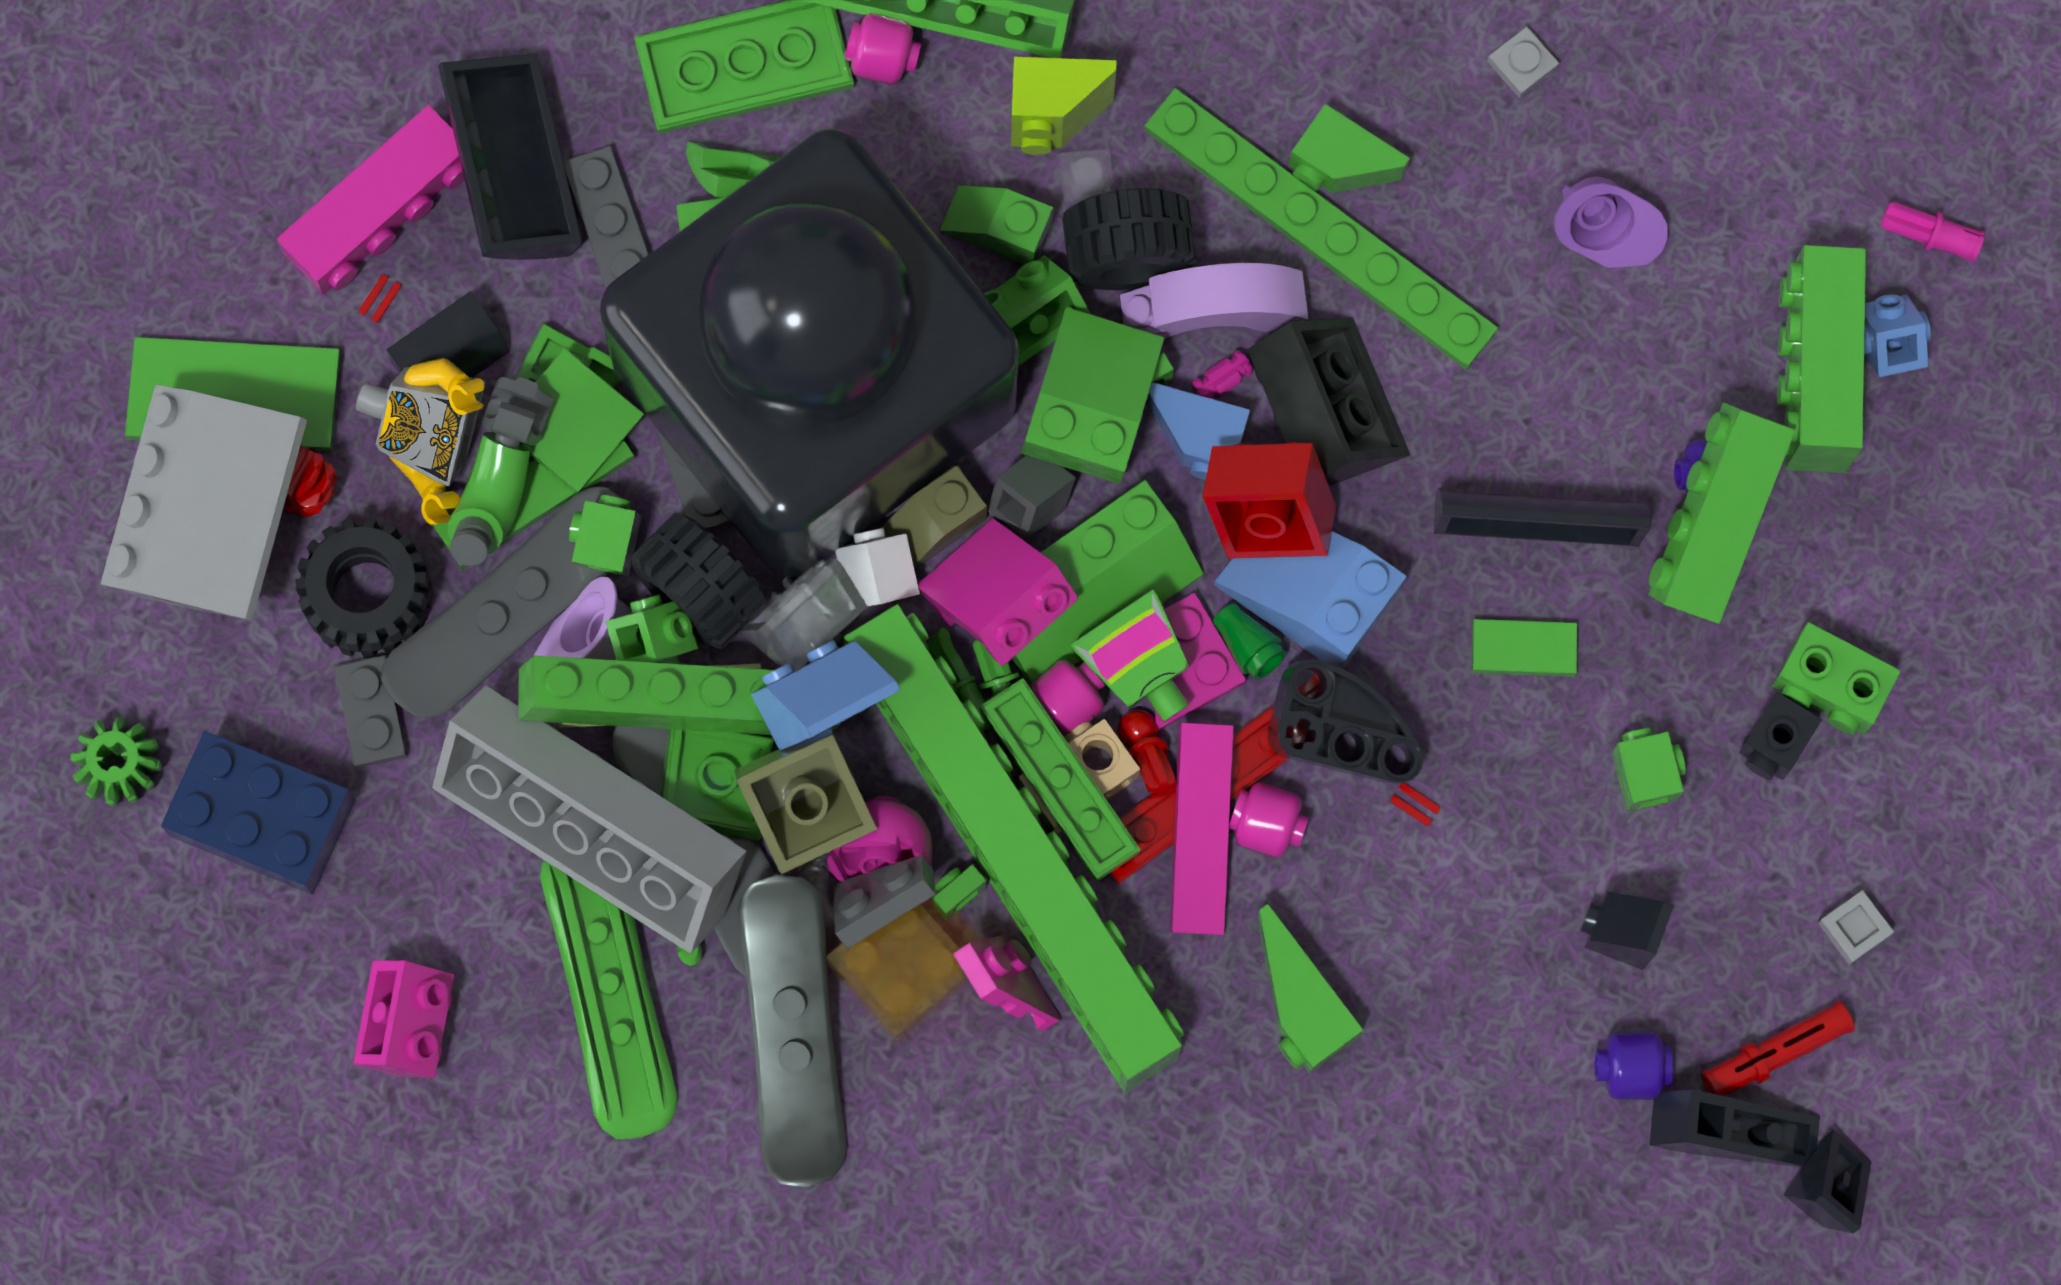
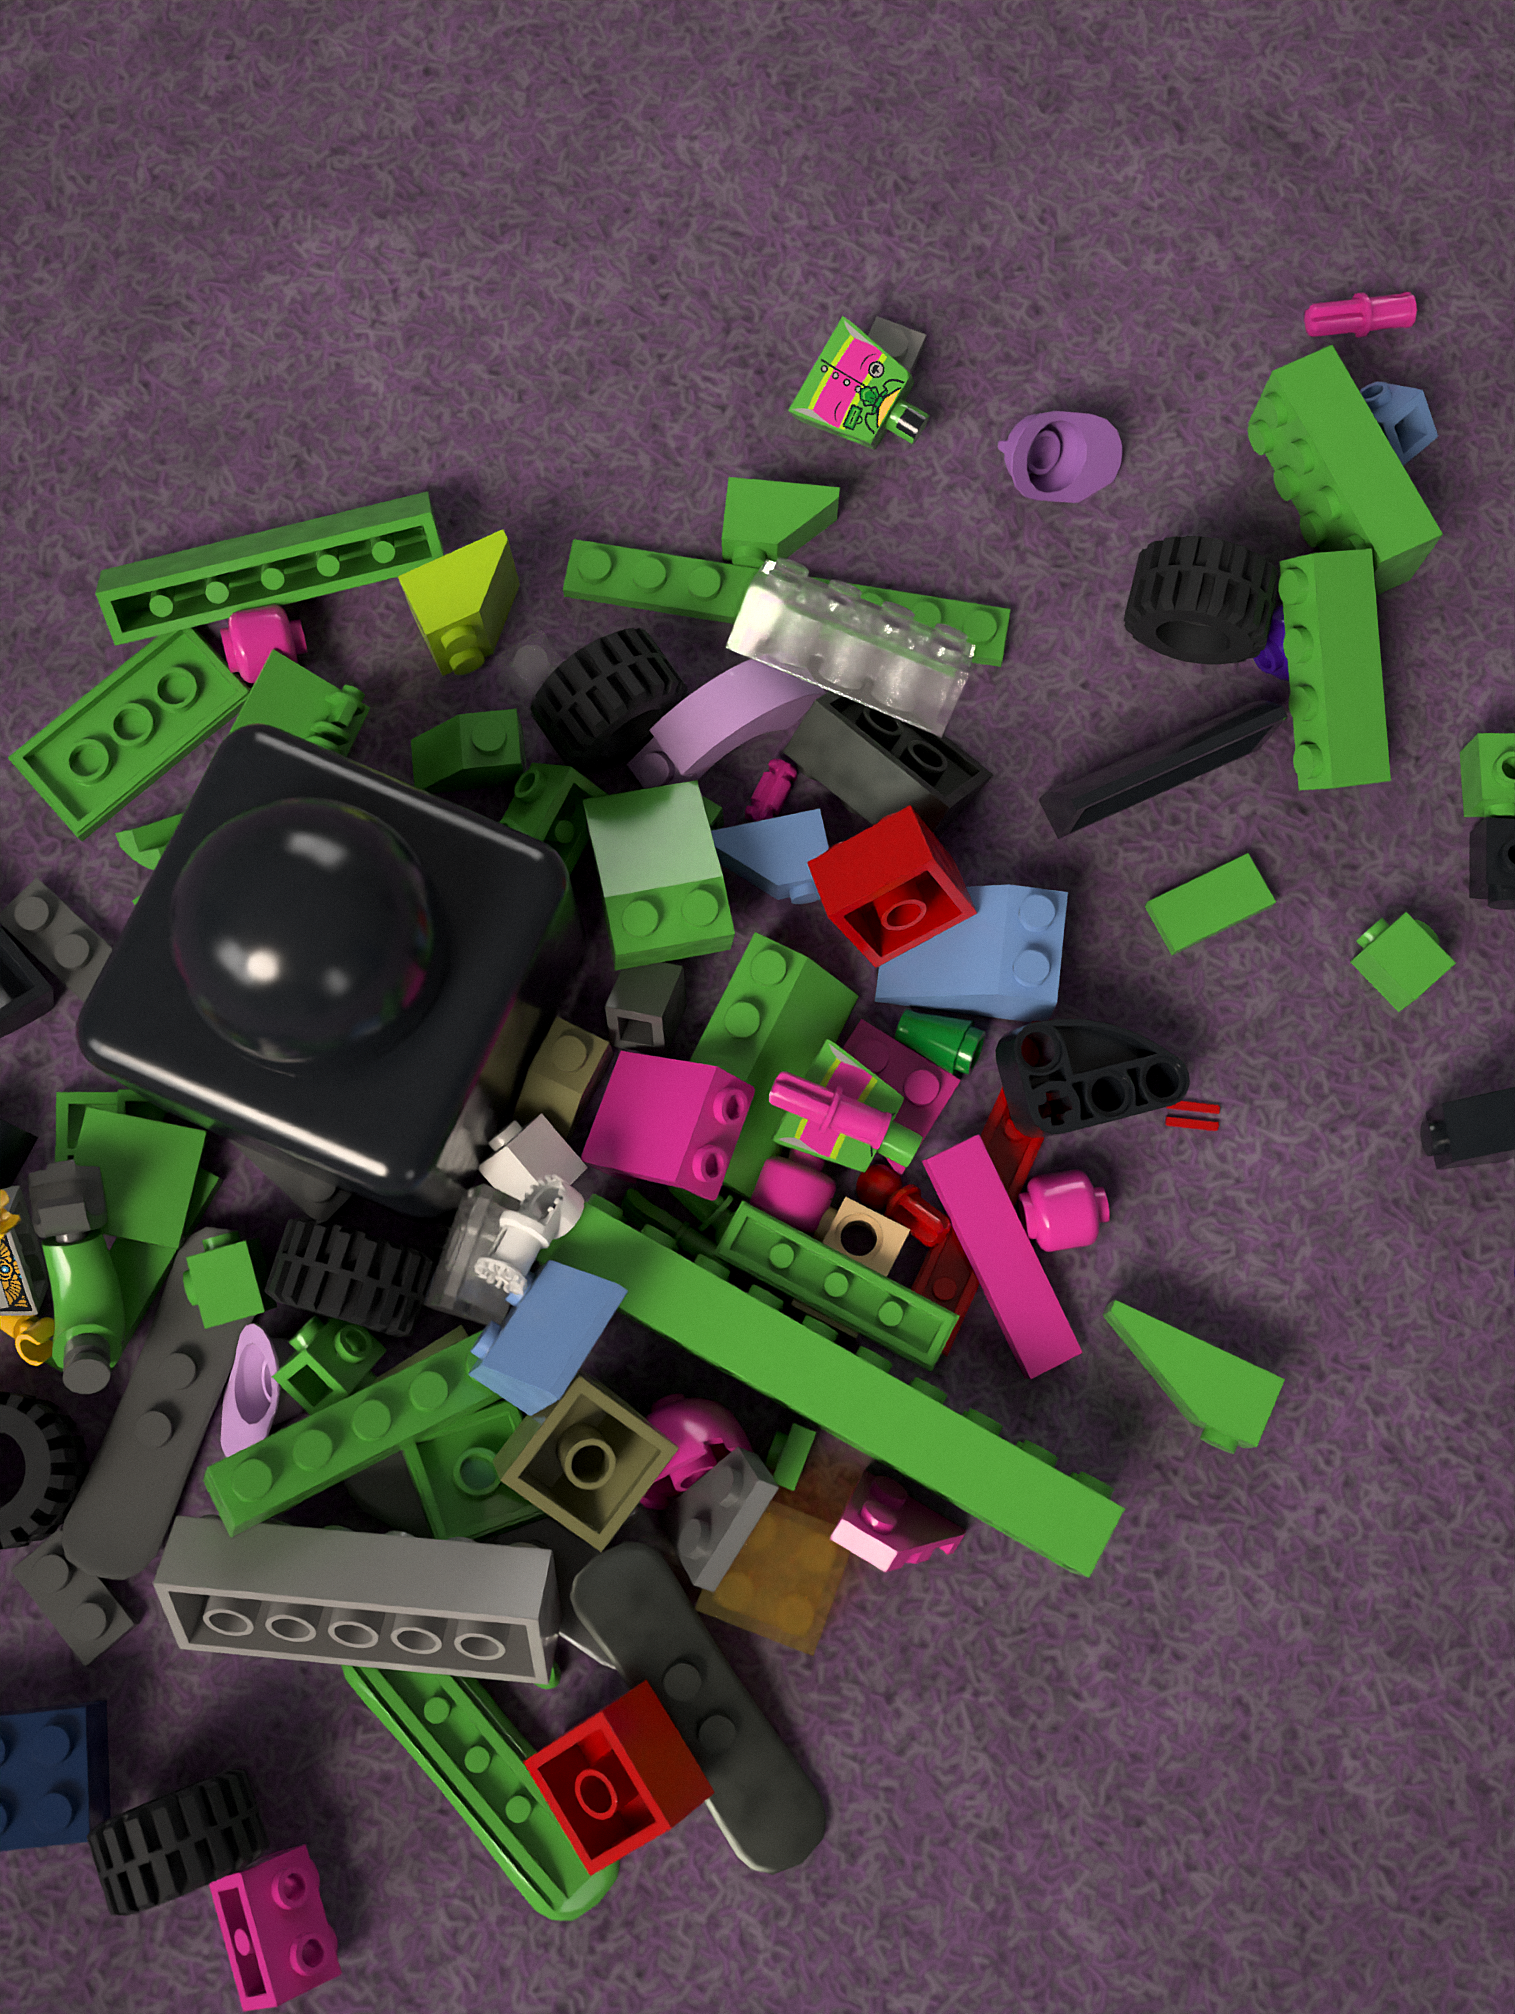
camera: 25 degrees left, 0 degrees up
none -> black tyre [86,1769,270,1916]
none -> bright green hinge [228,649,370,757]
none -> white connector [474,1174,584,1295]
none -> red brick [523,1679,715,1876]
none -> clear brick [725,558,975,737]
none -> dark pink axle [769,1071,892,1150]
none -> torso [788,316,930,450]
none -> black tyre [1123,536,1280,665]

